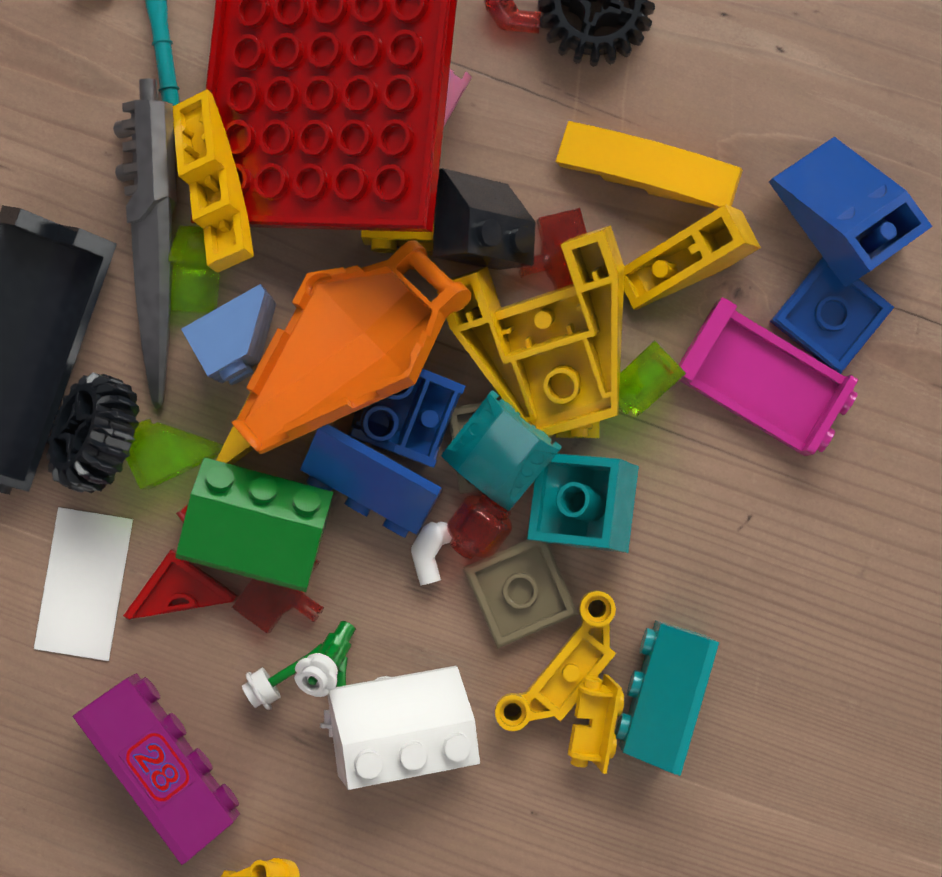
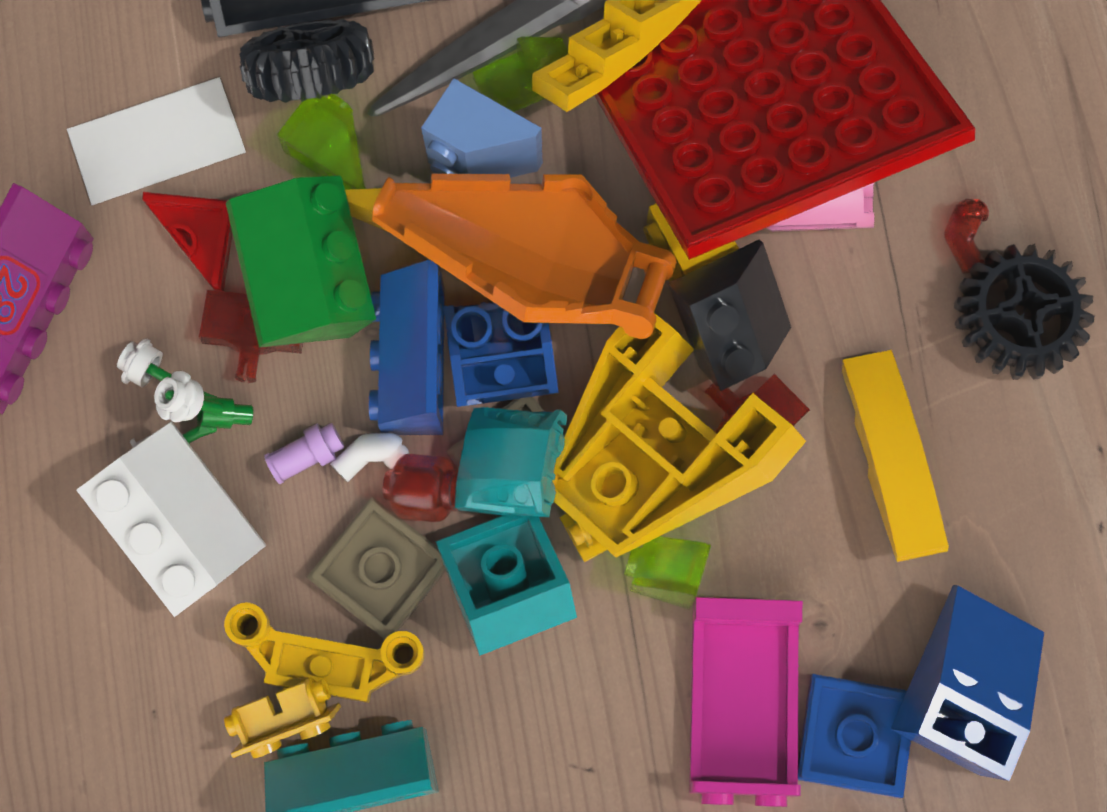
camera: 65 degrees right, 10 degrees down
yellow slope [624,204,761,310] -> none
none -> lavender animal [264,423,344,484]

